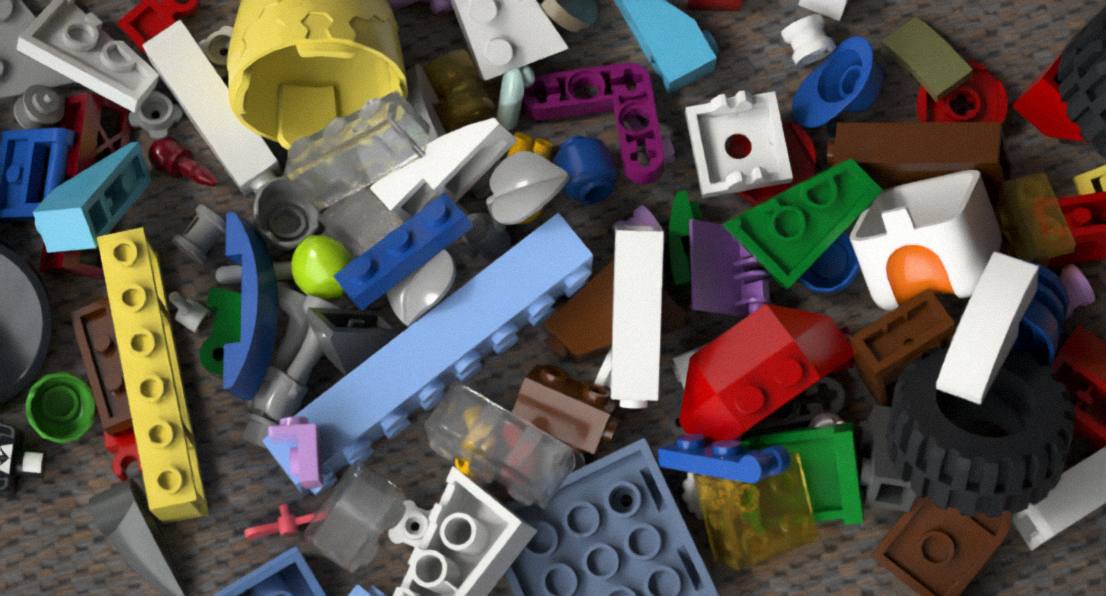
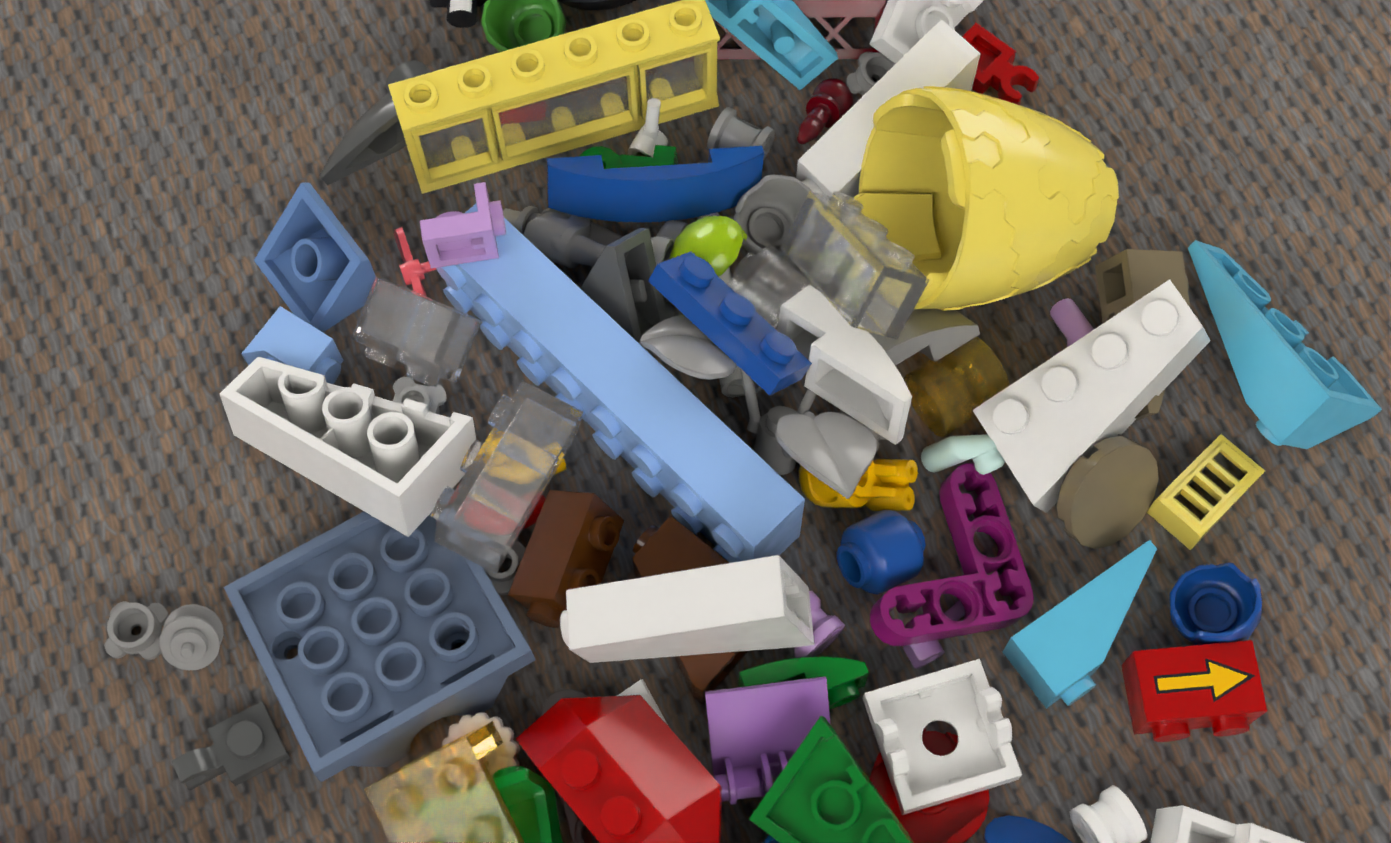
camera: 85 degrees right, 10 degrees down
blue plate [658,434,791,483] -> none

